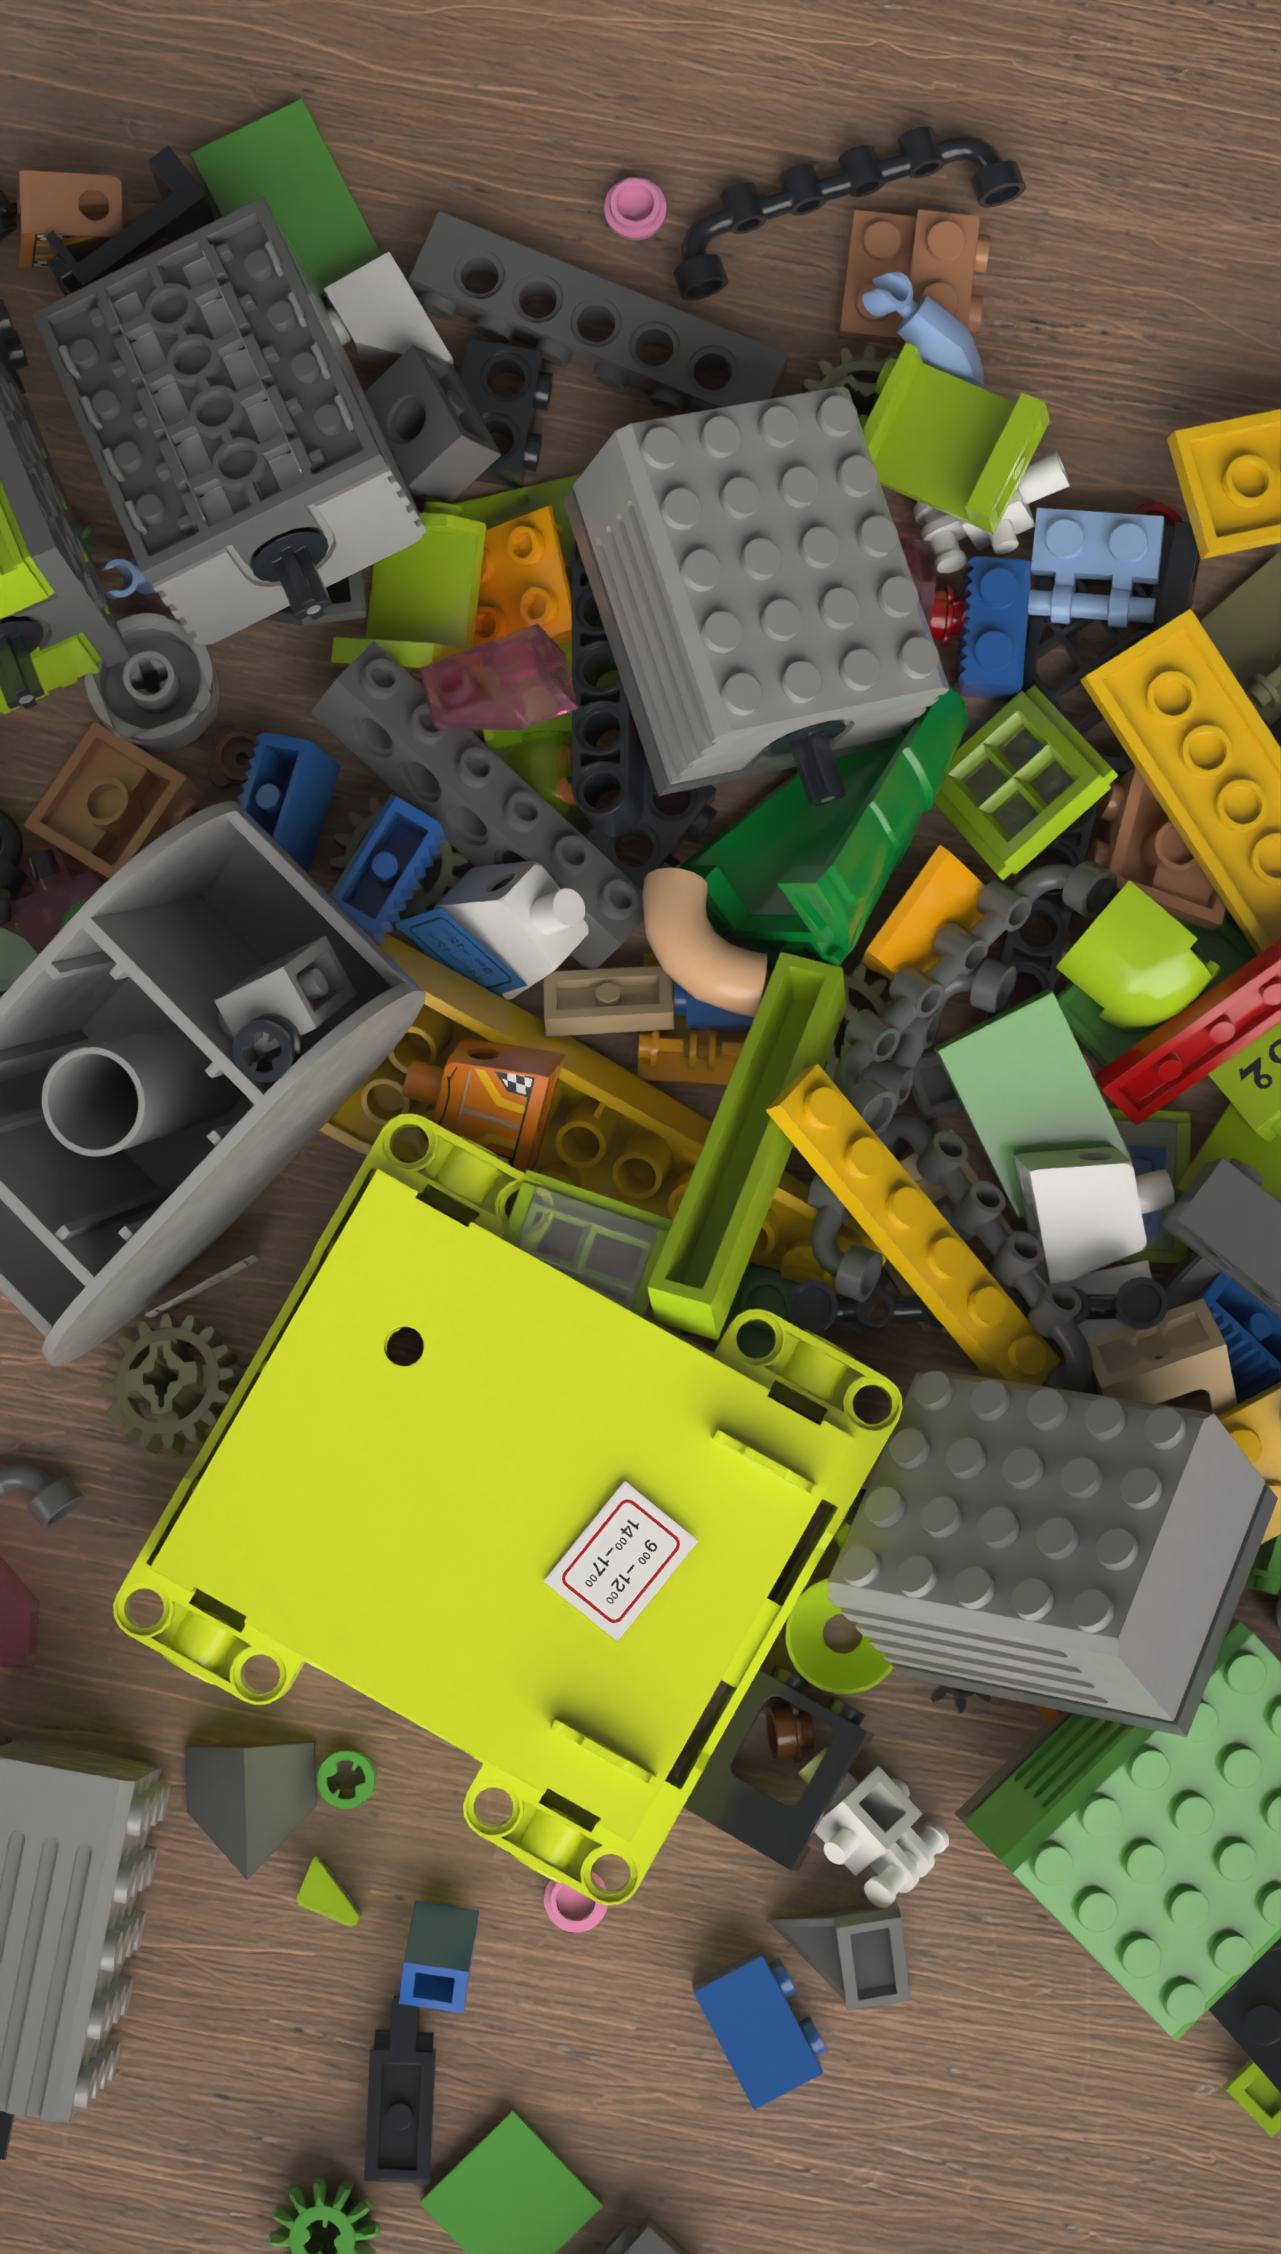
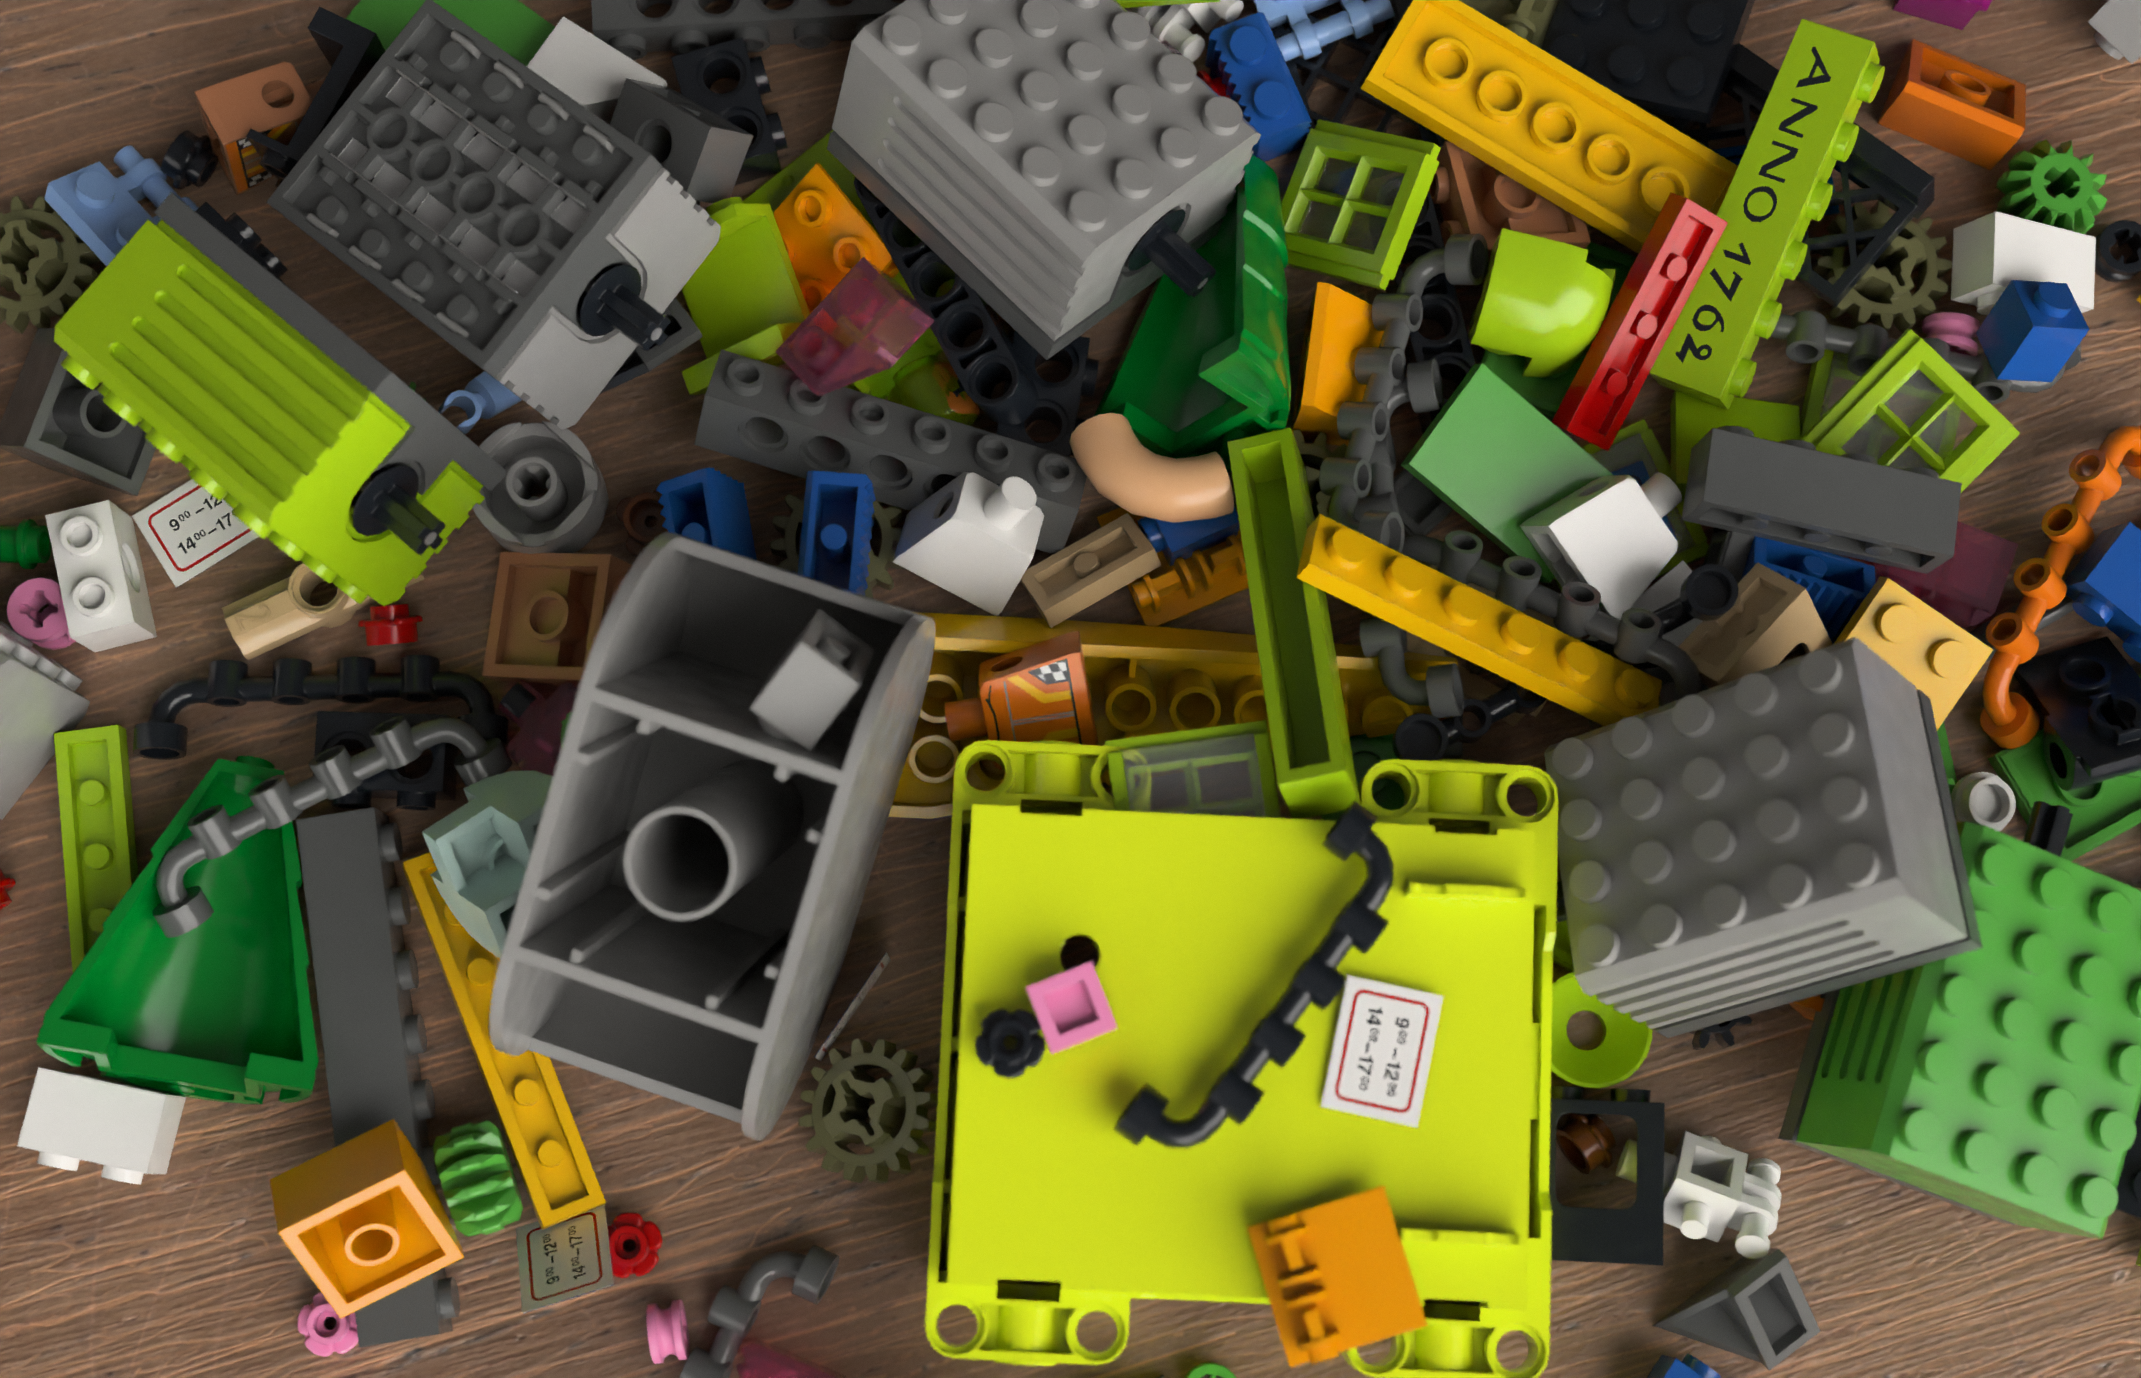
camera: 30 degrees left, 5 degrees down
black bush [232,1014,303,1082] -> none
clear blue sticker [394,907,527,995] -> none
none -> black plate [975,1008,1045,1078]
none -> bright pink plate [1026,961,1118,1055]
none -> black bar [1113,800,1394,1148]
none -> light orange hinge [1247,1186,1427,1367]

